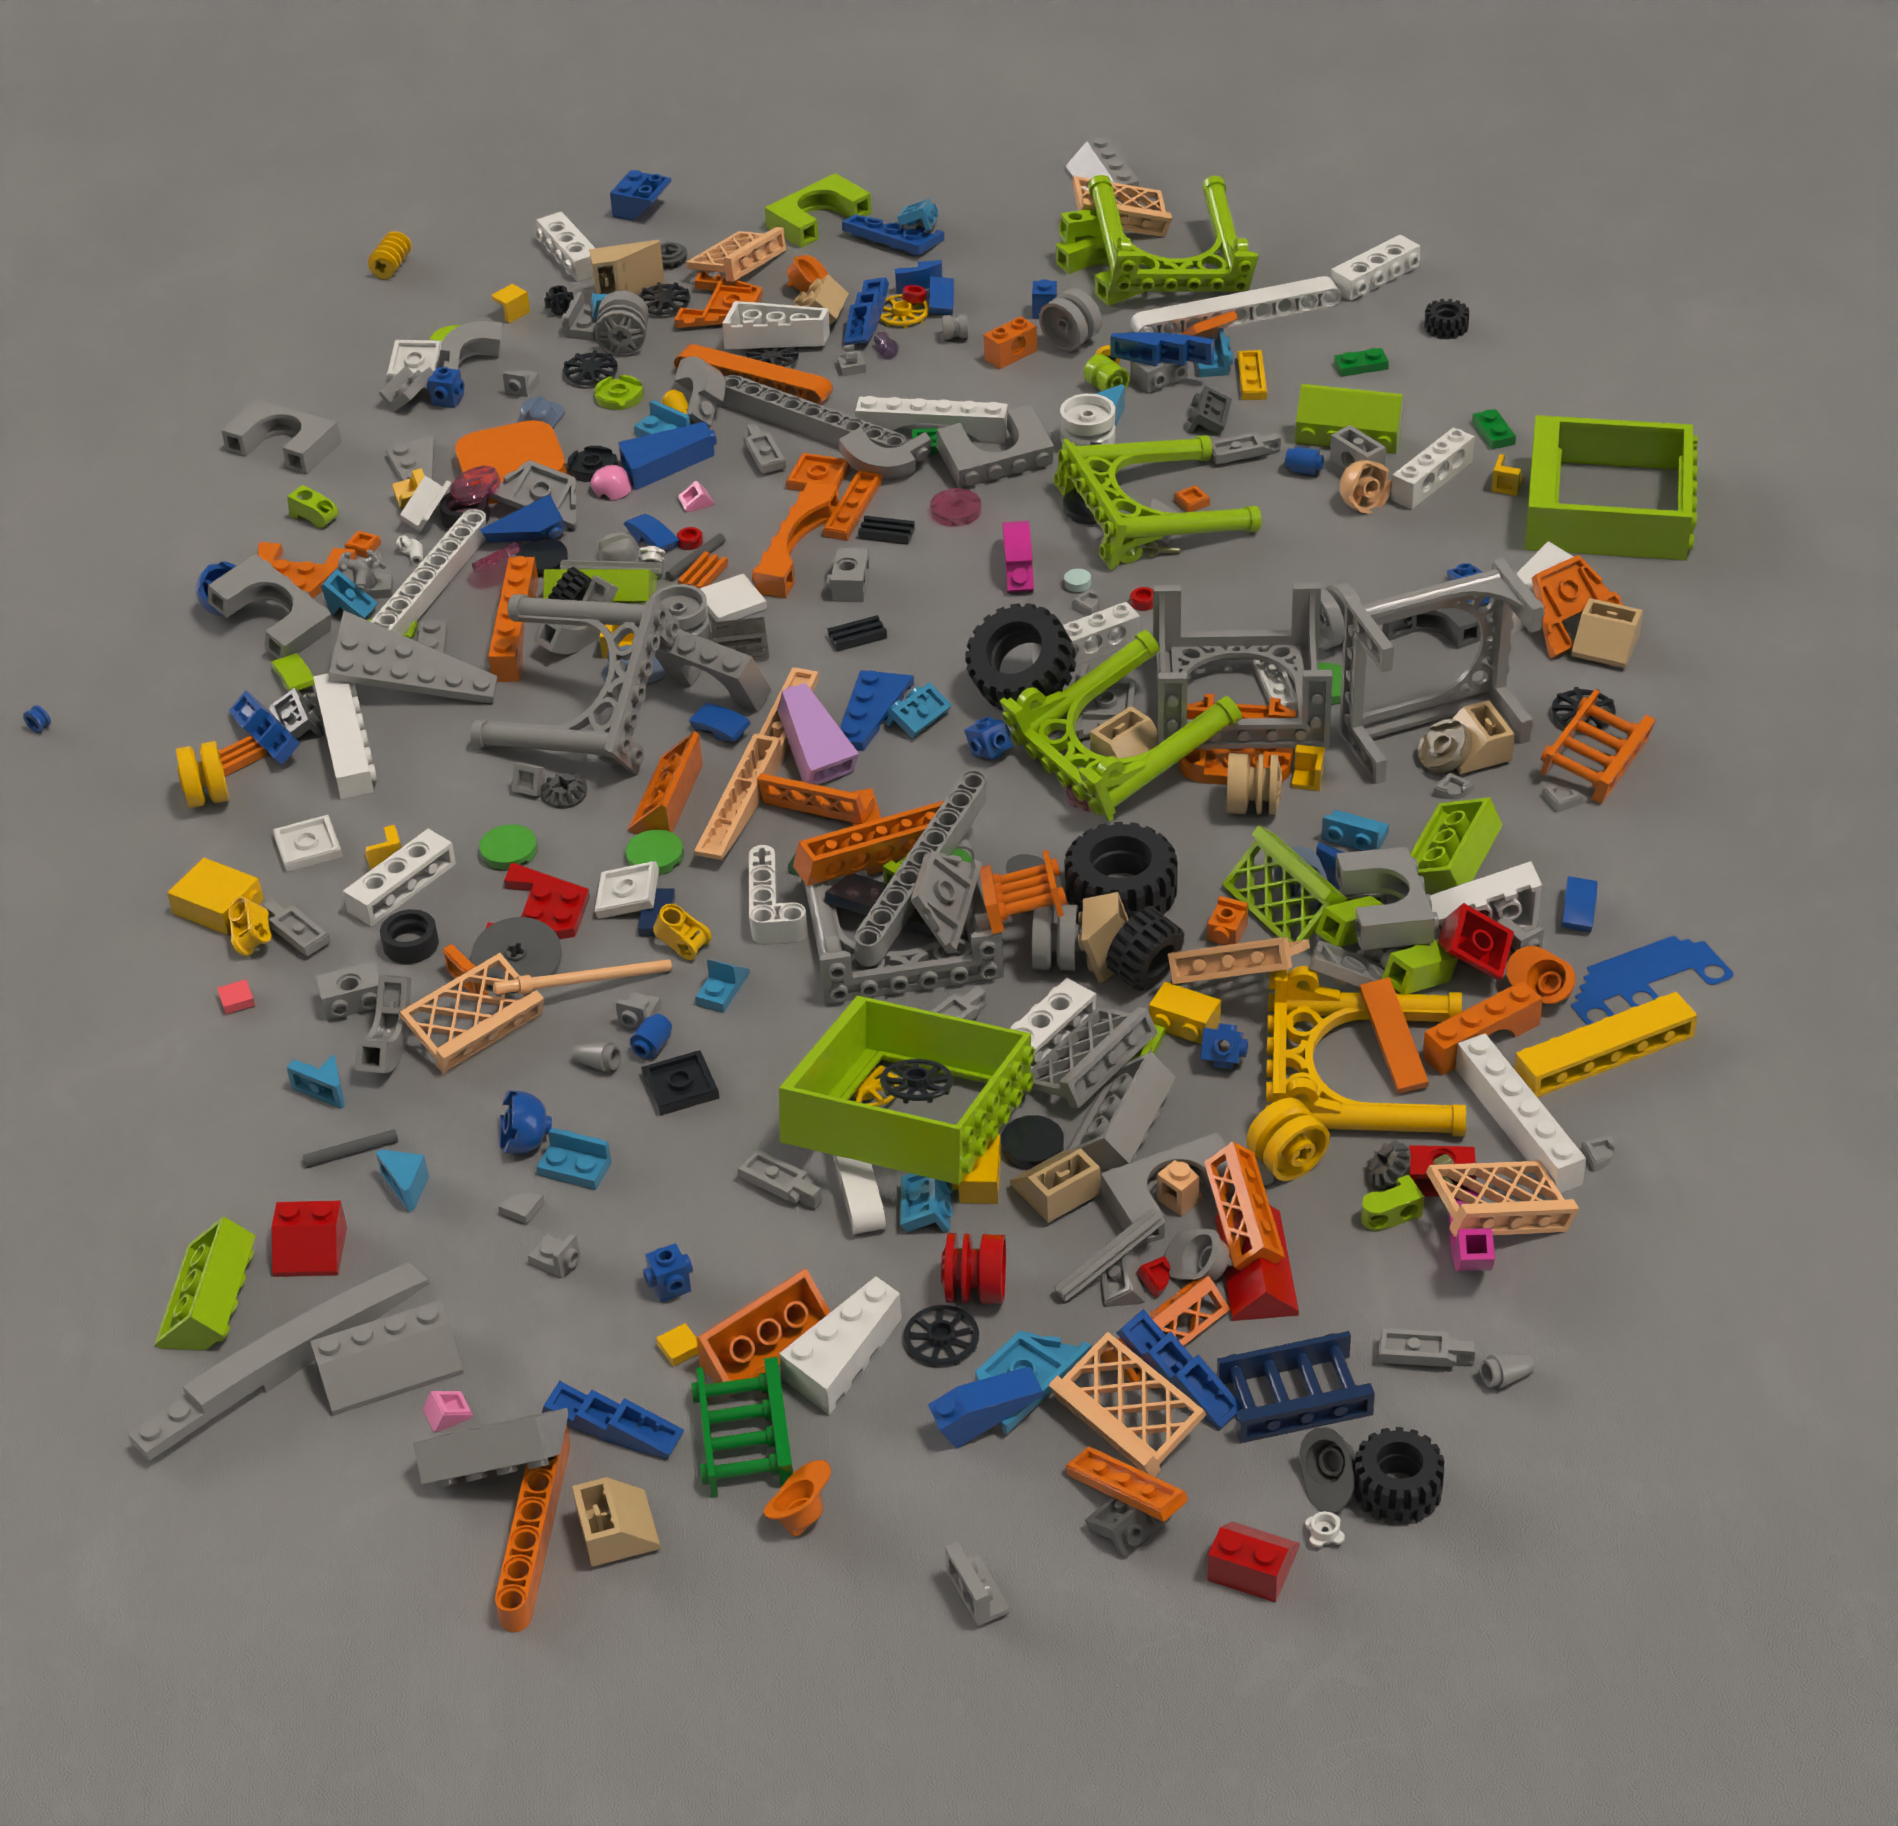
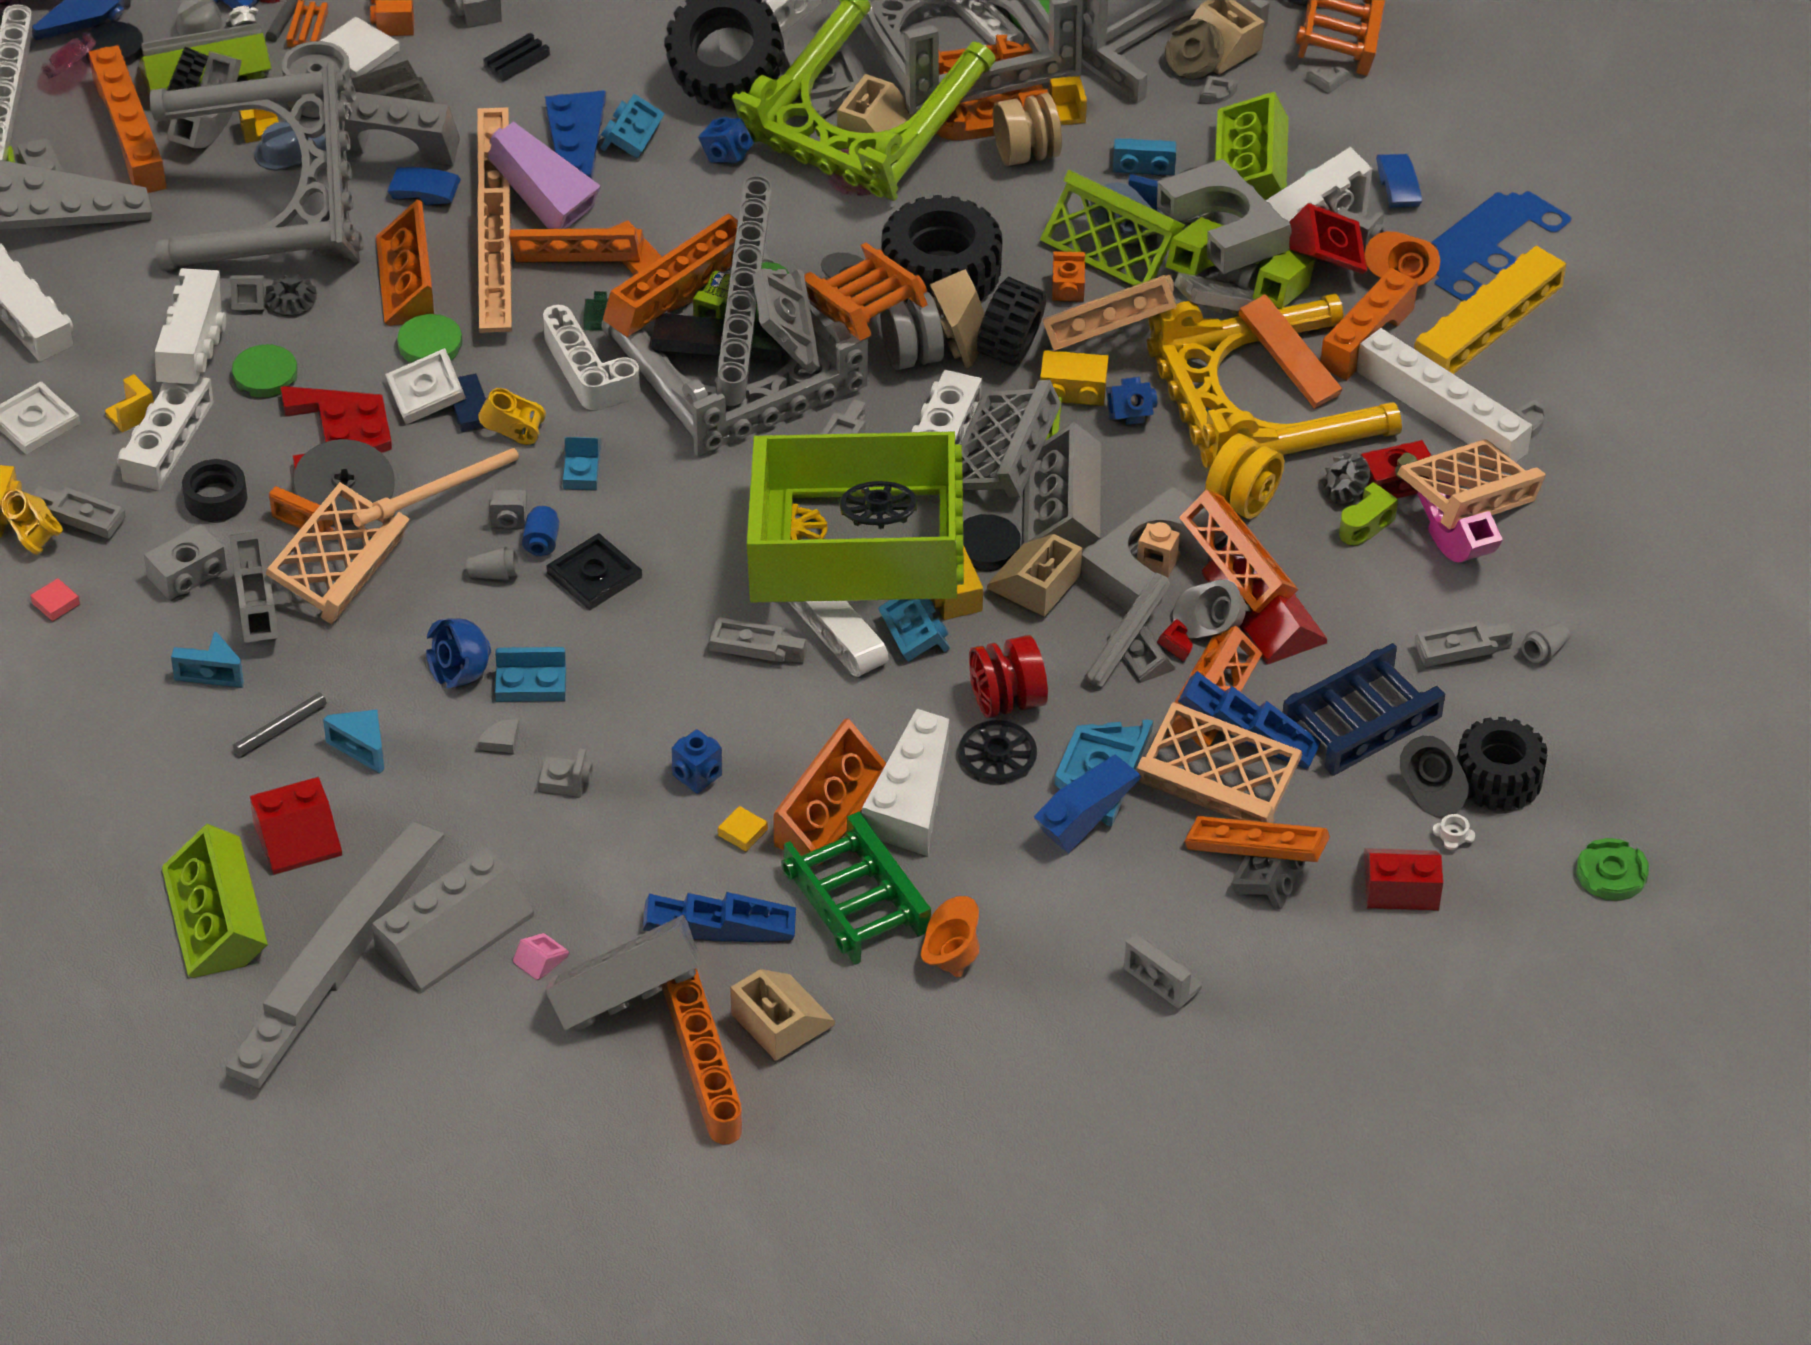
camera: 25 degrees left, 5 degrees up
none -> white wedge [155,268,226,384]
none -> bright green tile [1576,838,1649,901]

